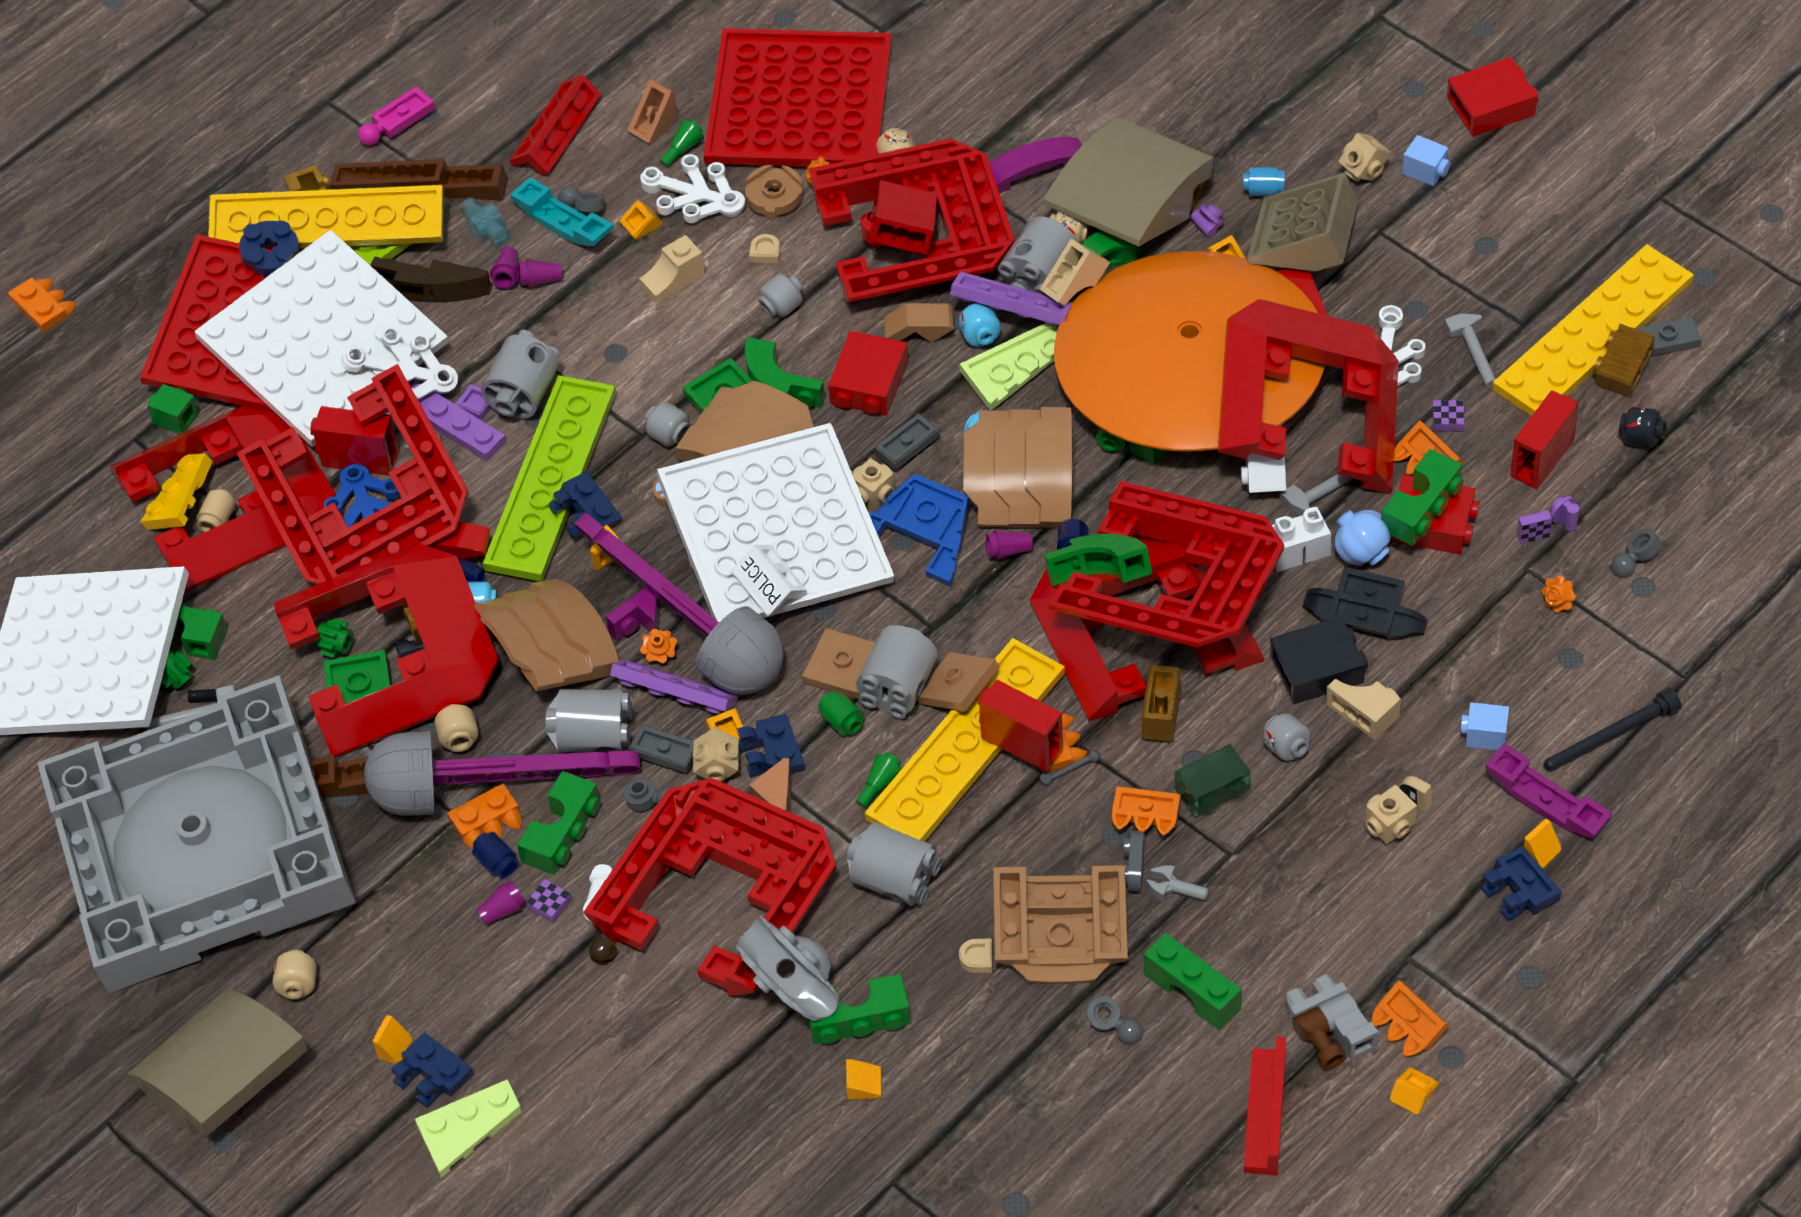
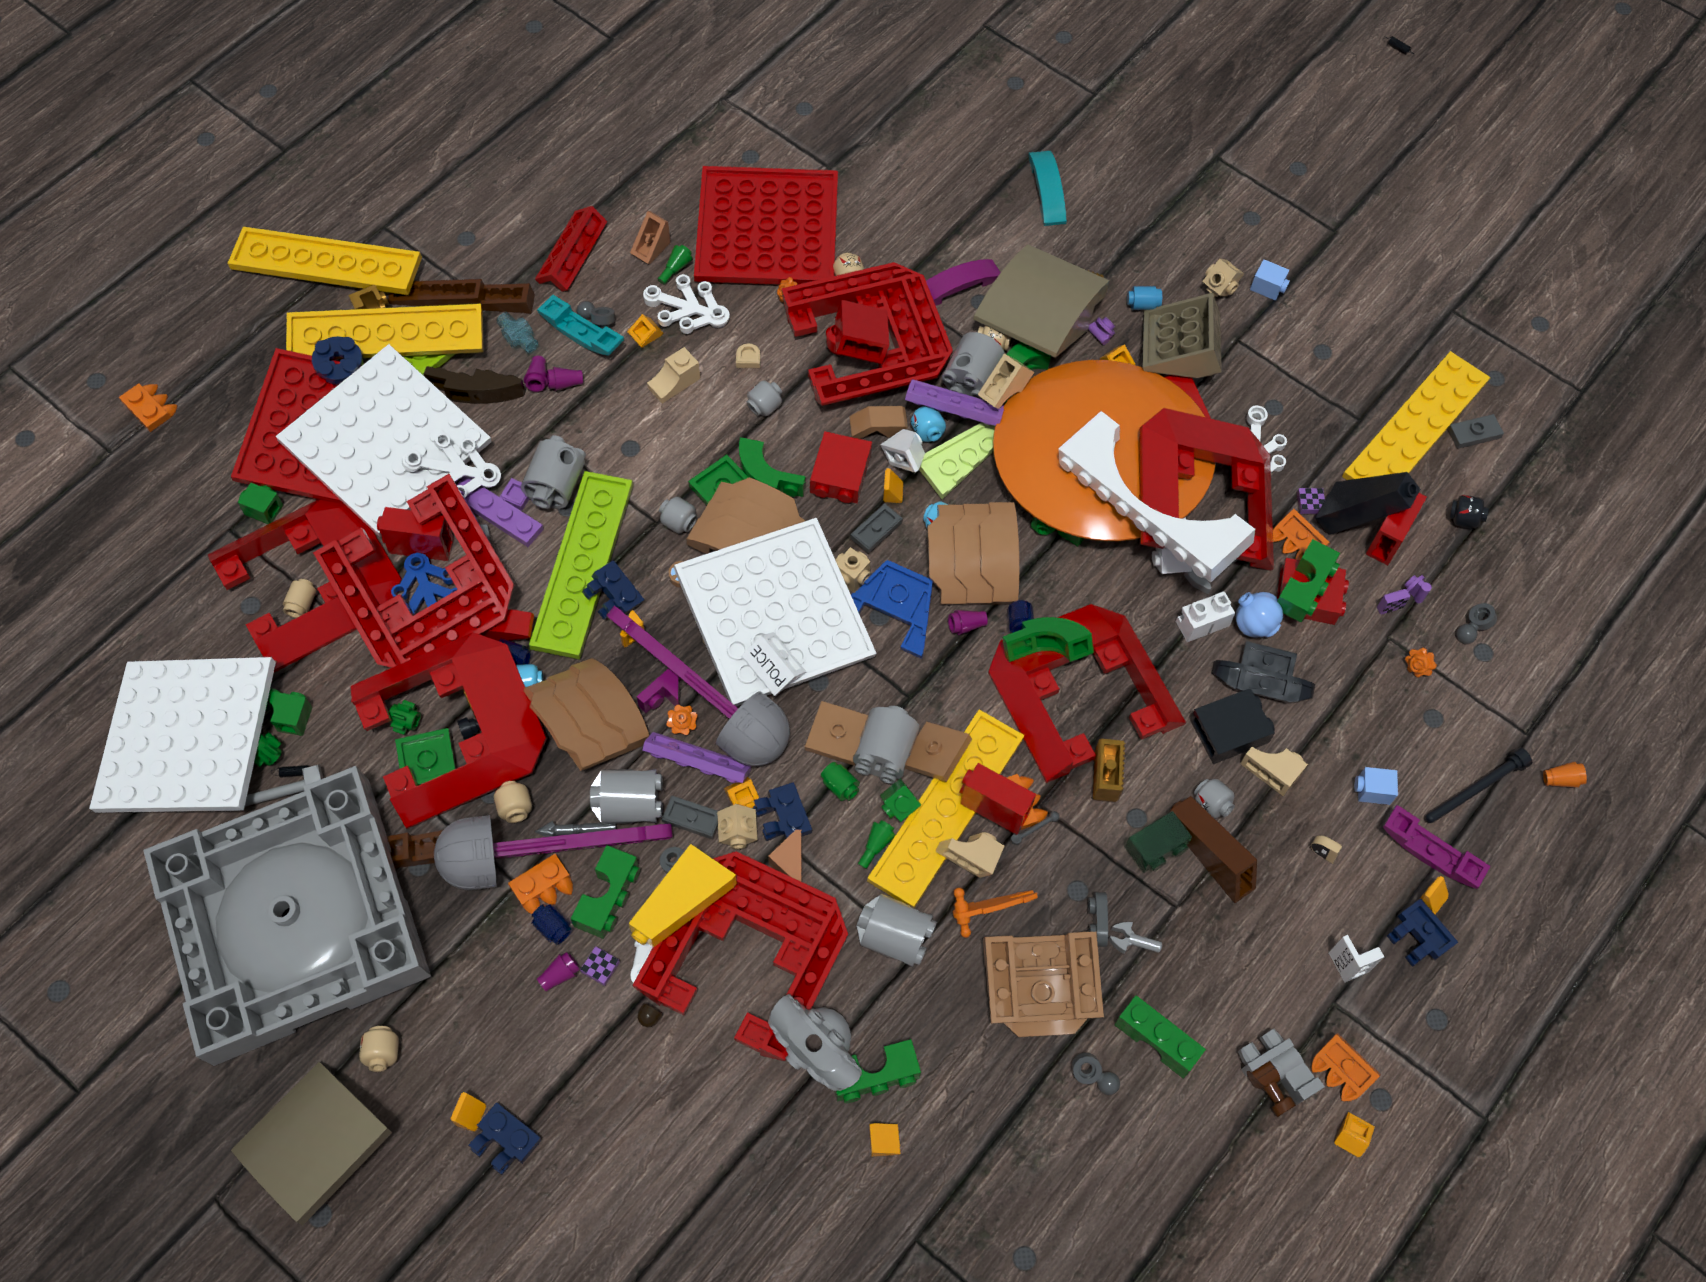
camera: 10 degrees left, 10 degrees up
yellow wing [140,453,213,530] -> none
dark pink plate [358,86,435,146] -> none
yellowish green wing [415,1079,522,1178] -> none
medium nougat plate [745,165,803,220] -> none
tan tile [959,939,992,973] -> none
red slope [1049,481,1284,647] -> none
orange plate [1112,786,1181,836] -> none
red fence [1244,1036,1286,1176] -> none
tan brick [1365,785,1417,844] -> none
light grey piece [1444,314,1496,389] -> none
red brick [1447,57,1539,137] -> none
pearl gold brick [1593,324,1655,397] -> none
none -> yellow plate [227,227,422,295]
none -> yellow slope [629,844,737,947]
none -> white slope [880,429,925,472]
none -> green brick [880,778,921,822]
none -> light orange slope [883,468,903,503]
none -> tan arch [936,832,1004,878]
none -> orange piece [952,888,1038,938]
none -> teal slope [1028,151,1067,226]
none -> white arch [1058,411,1255,583]
none -> reddish brown slope [1170,796,1257,903]
none -> black slope [1315,472,1421,535]
none -> white panel [1329,935,1384,983]
none -> orange cone [1543,761,1587,788]

